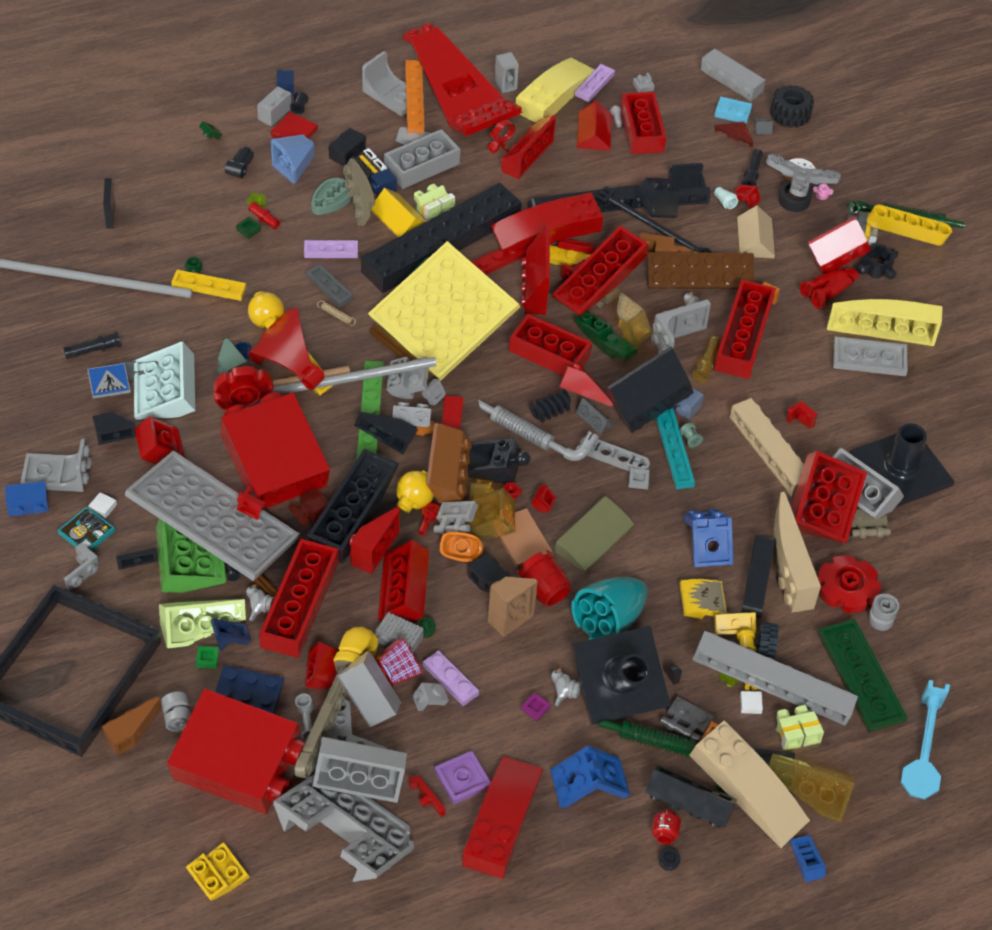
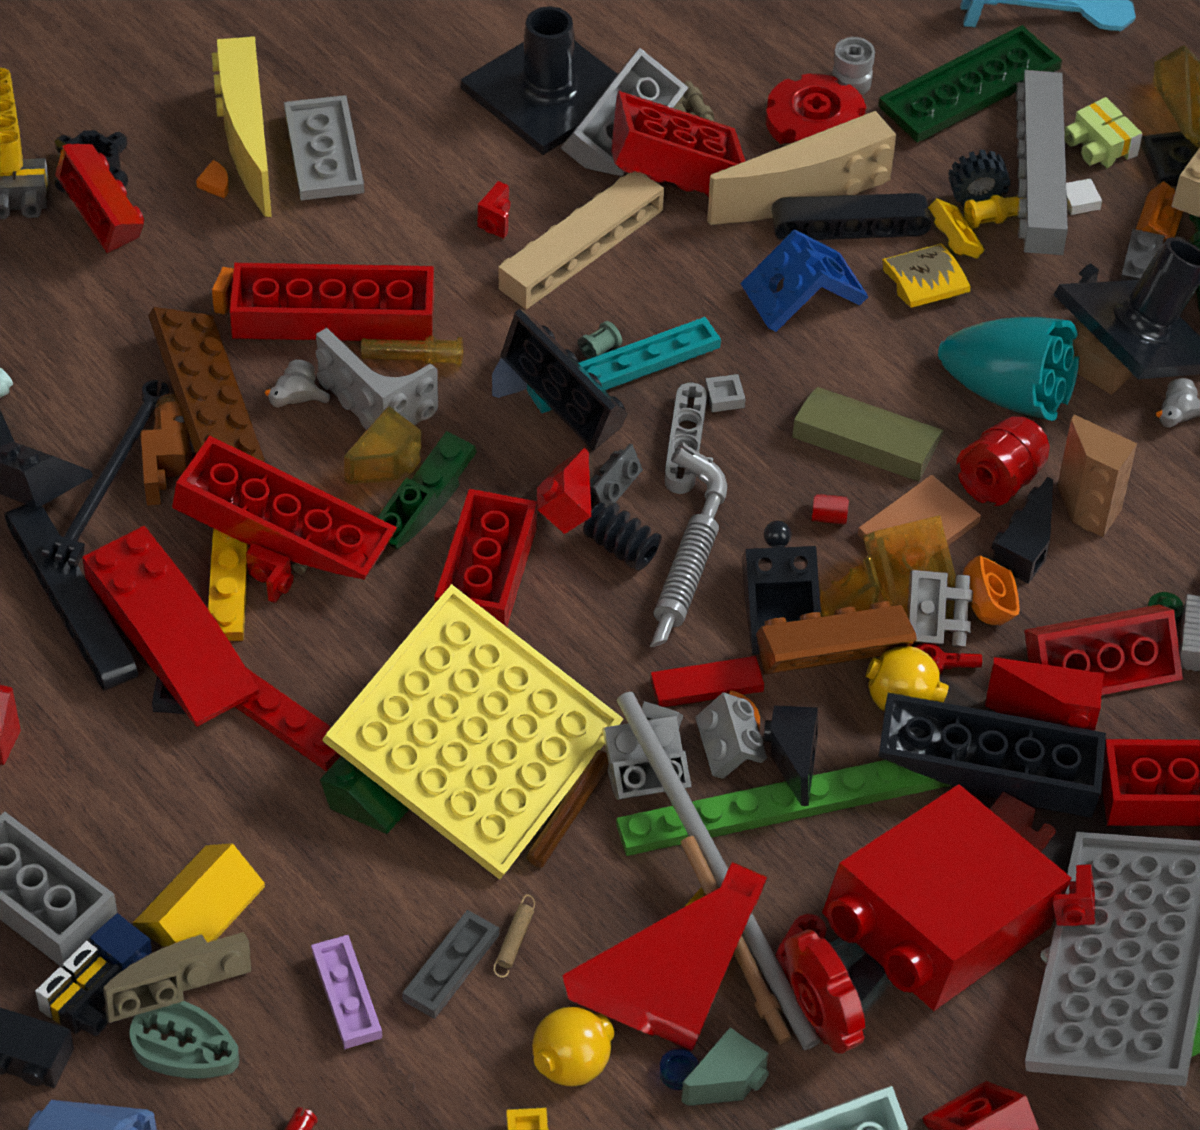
camera: 105 degrees left, 0 degrees up
black brick [361,182,522,293] -> none
yellowish green hips [414,184,455,221] -> none
red plate [499,482,522,502] -> none
red slope [521,225,550,315] -> none
red tile [558,239,595,254] -> none
tan slope [737,206,775,258] -> none
red piece [799,267,860,309] -> none

